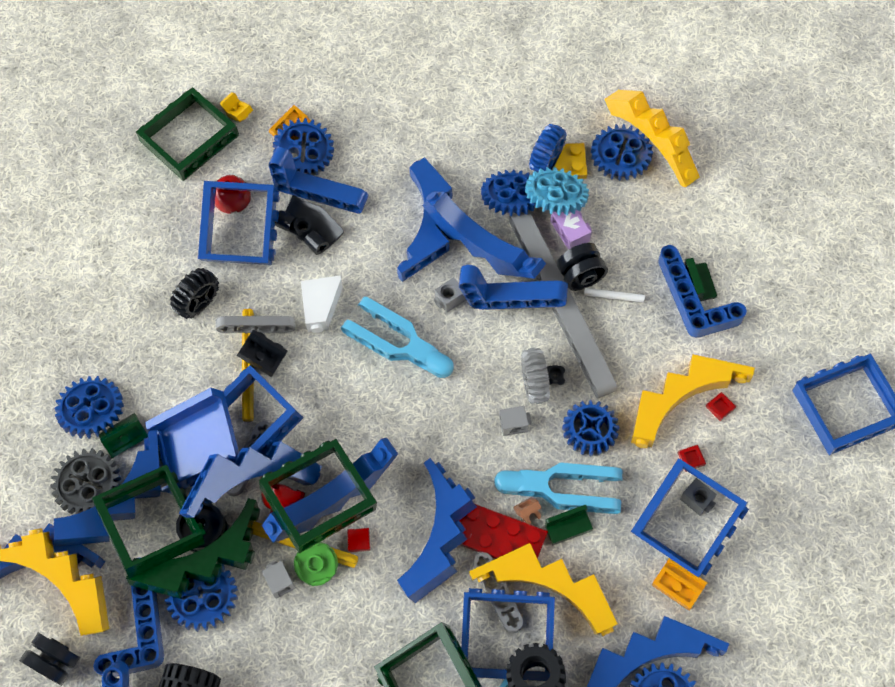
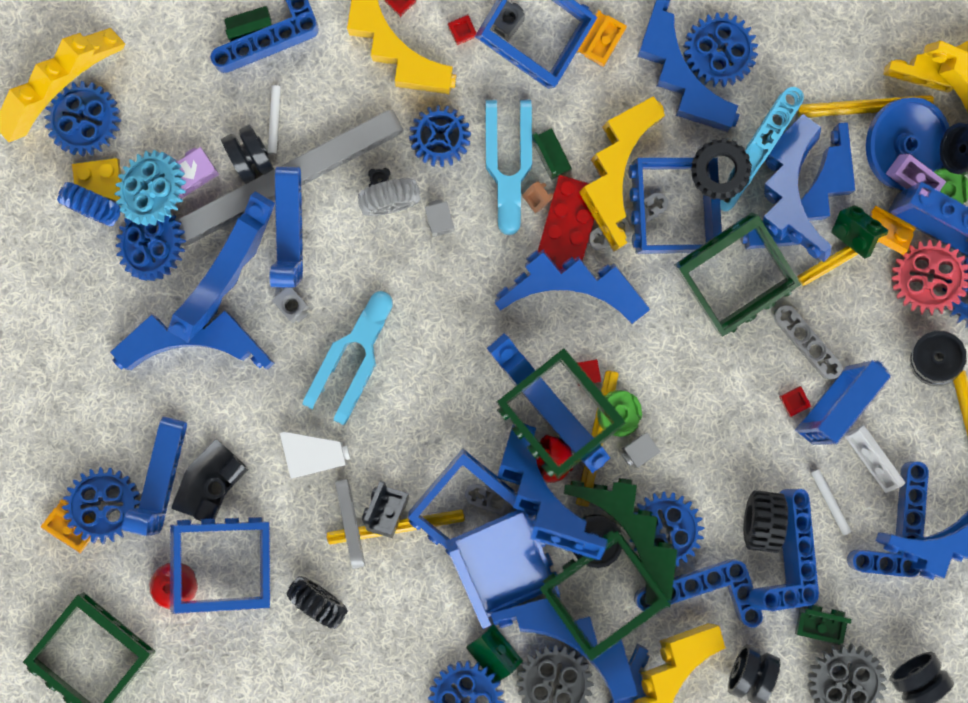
camera: 100 degrees left, 20 degrees up
yellow bracket [220,92,253,122] -> none

